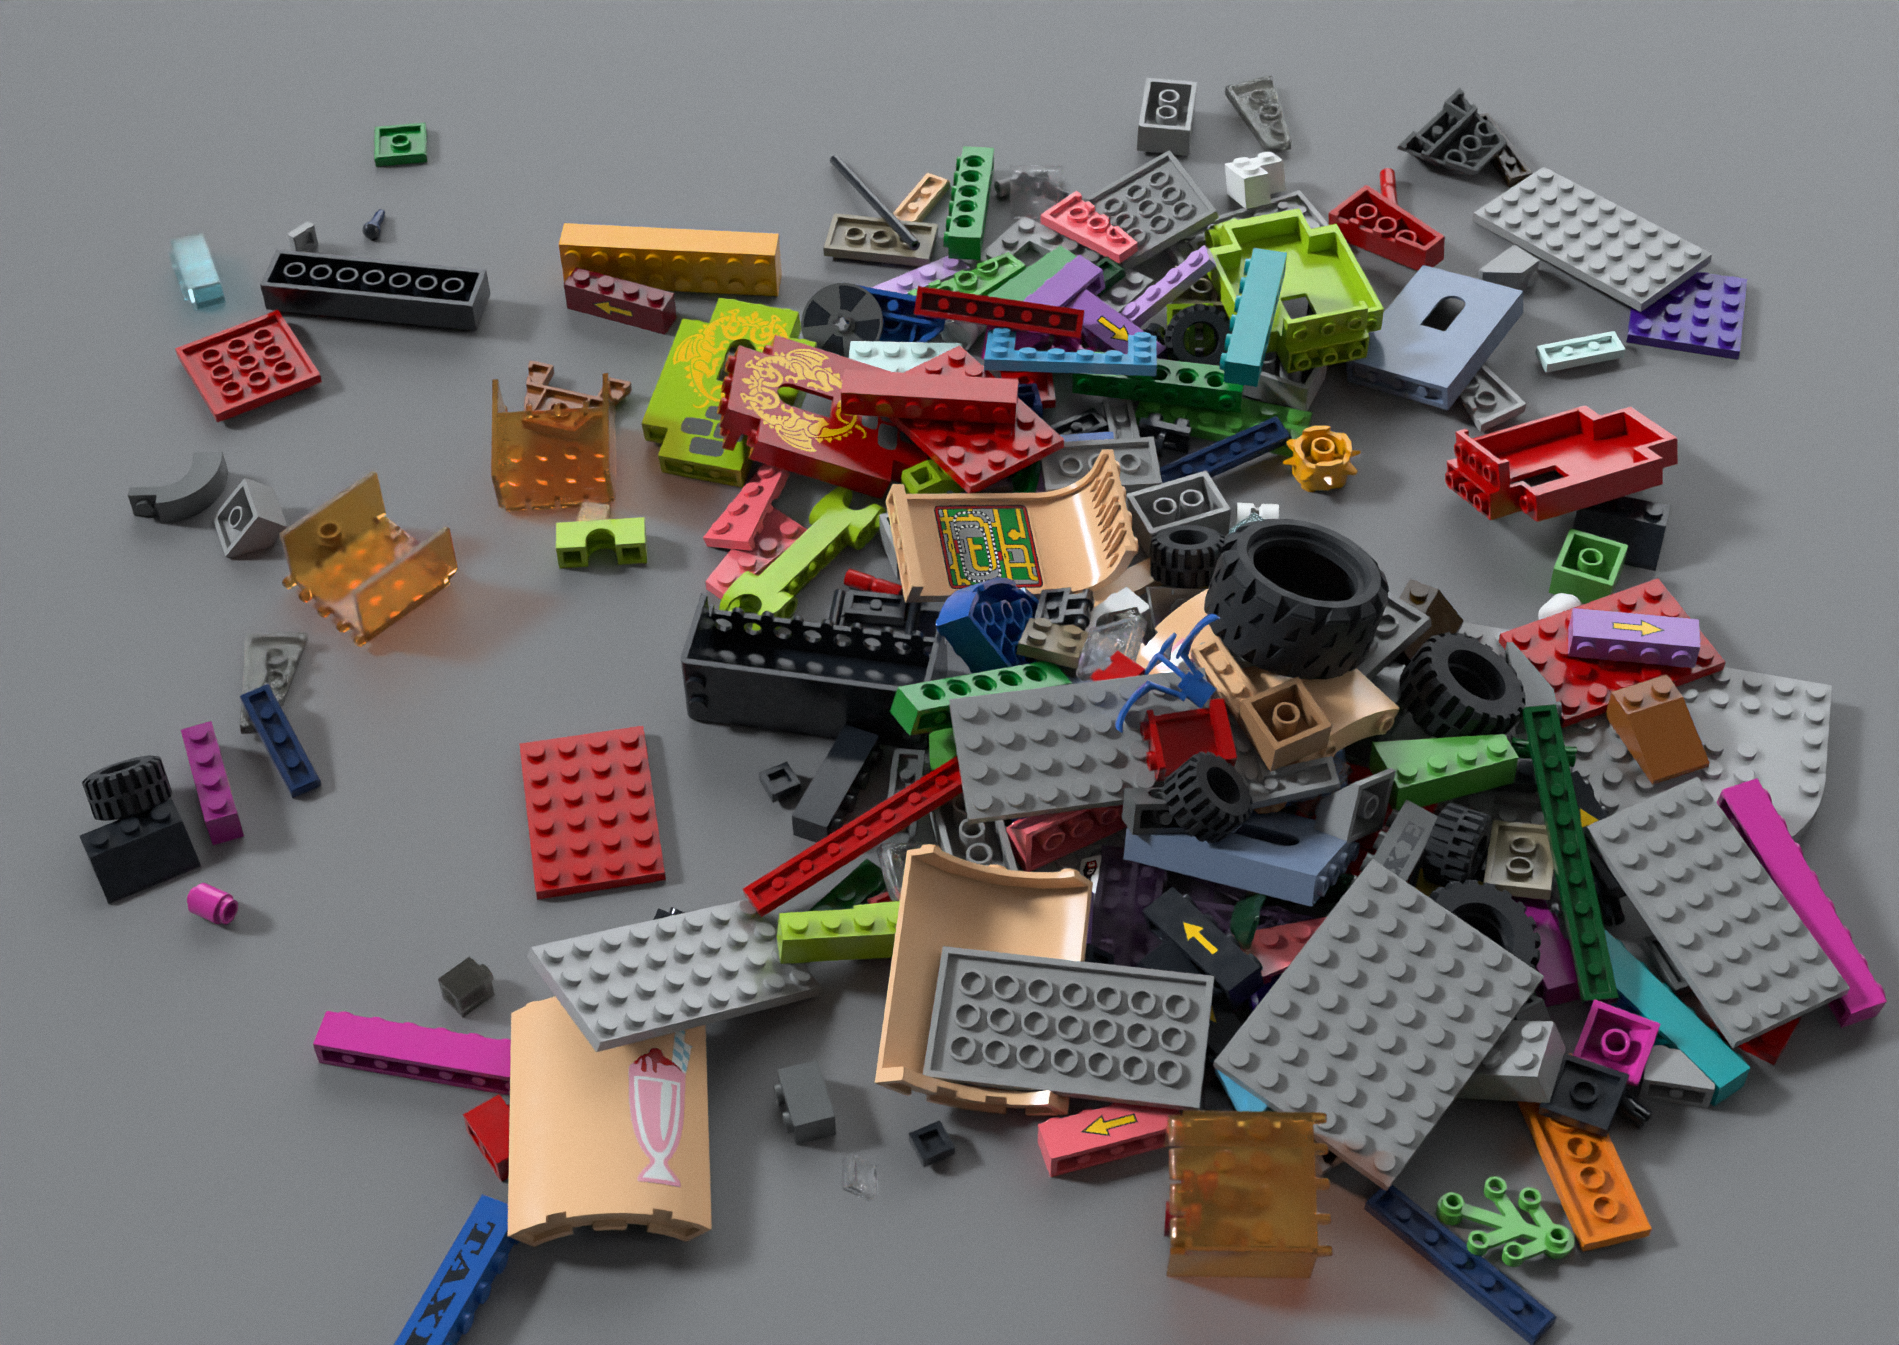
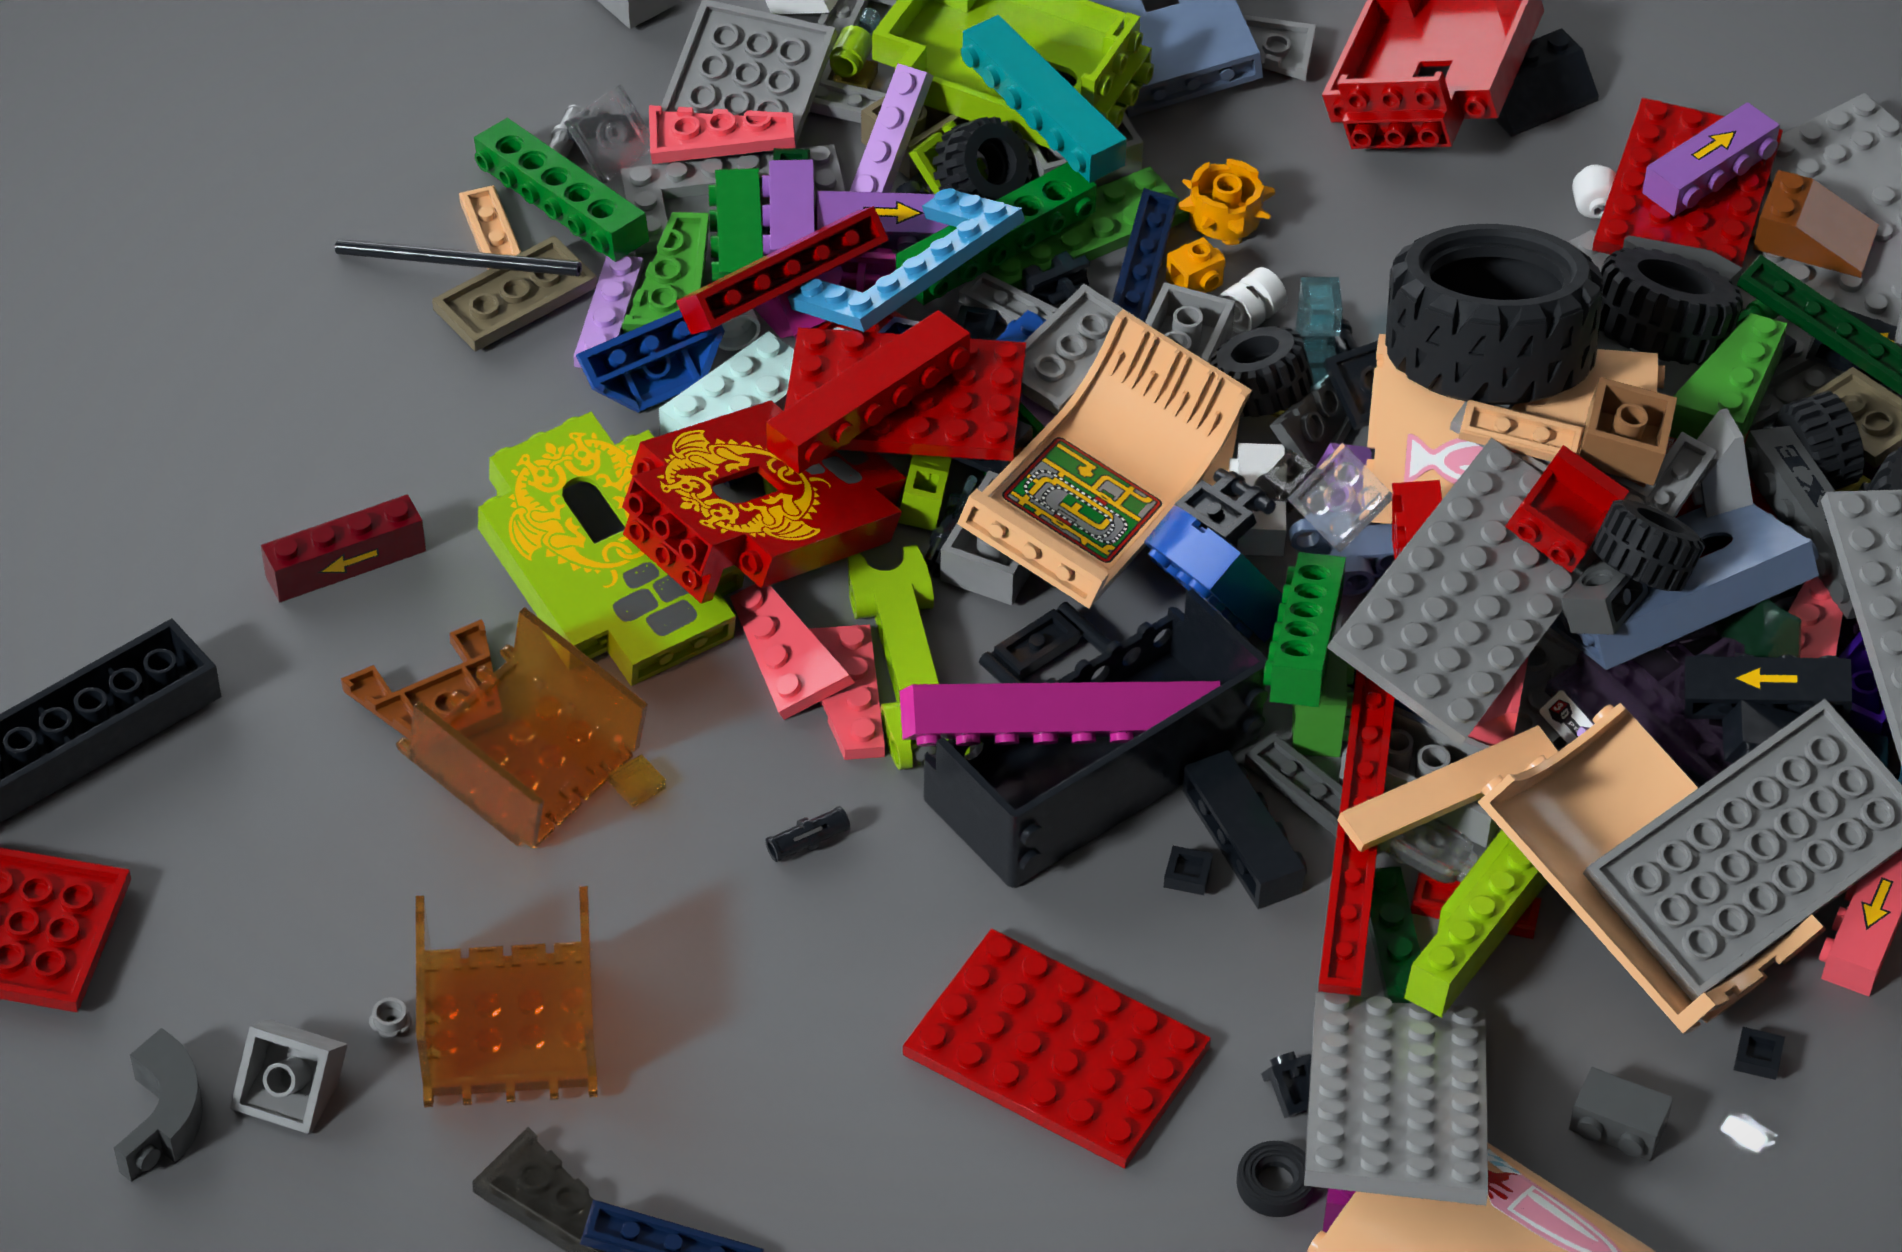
camera: 50 degrees left, 0 degrees up
lime arch [556,517,647,568] -> none
light orange brick [559,223,782,296] -> none
piece [801,283,883,358] -> none
red piece [844,568,904,595] -> none
dark tan plate [1016,618,1089,669] -> none
blue plant [1115,614,1221,733] -> none
bright green brick [1548,528,1628,604] -> none
none -> black pin [765,806,850,862]
none -> dark pink brick [900,681,1220,747]
none -> light orange brick [1166,237,1226,293]
none -> light nougat tile [1337,725,1558,852]

